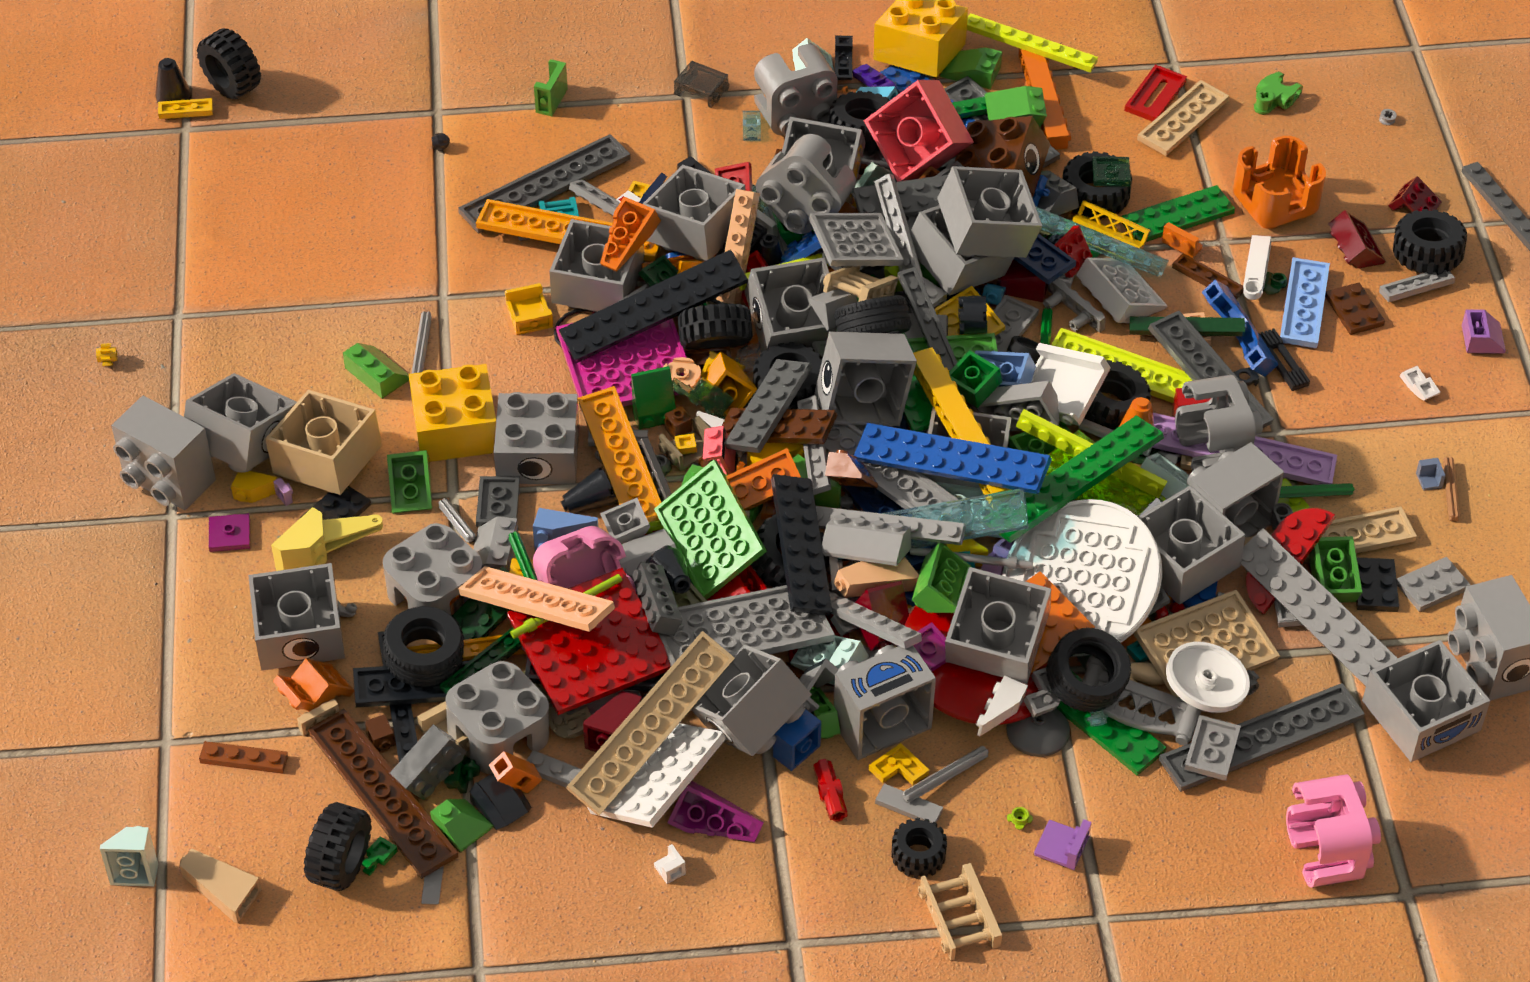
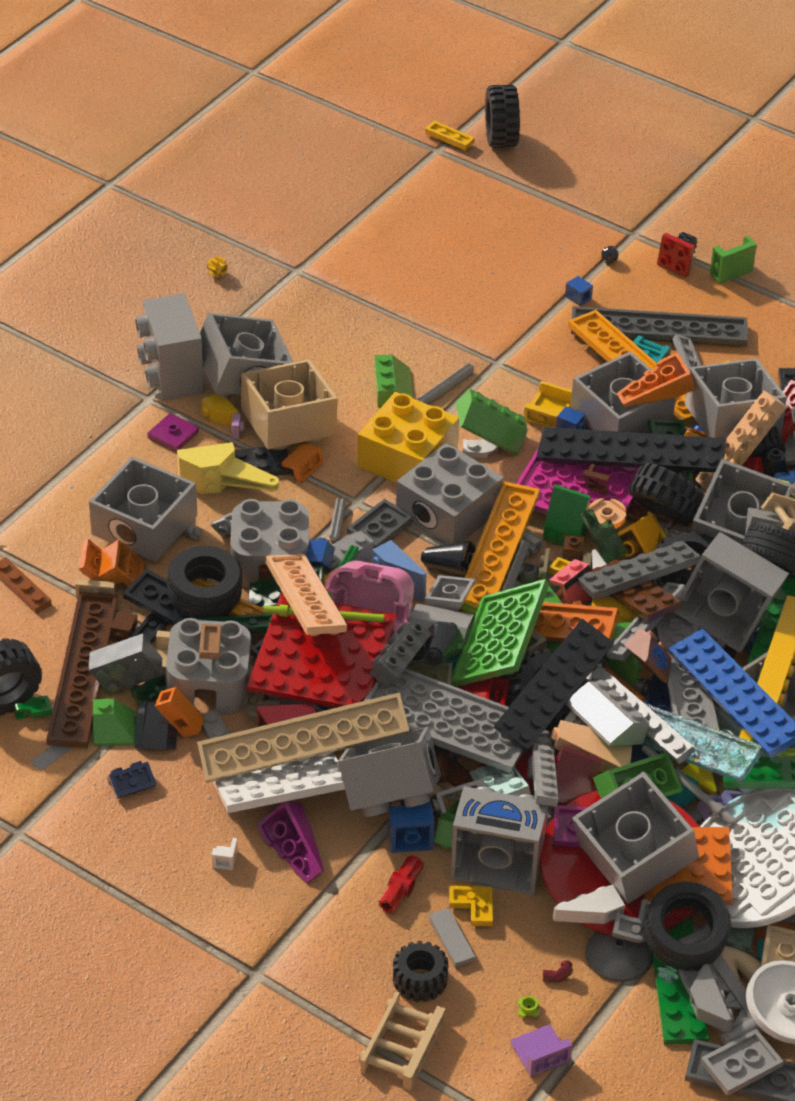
camera: 40 degrees right, 5 degrees down
black cone [155,58,191,103] -> none
bright green slope [387,450,432,513] -> none
light grey axle [902,746,989,803] -> none
none -> dark blue bracket [107,761,157,799]
none -> medium nougat tile [199,624,222,659]
none -> light grey bracket [211,513,232,537]
none -> orange panel [282,443,324,483]
none -> blue brick [306,538,335,569]
none -> bright green slope [455,388,528,456]
none -> white plate [463,439,499,458]
none -> dark red arm [542,960,573,982]
none -> blue brick [556,406,586,429]
none -> blue brick [565,276,593,306]
none -> reddish brown bracket [583,464,610,494]
none -> red plate [657,232,698,277]
none -> light grey slope [690,964,734,1032]

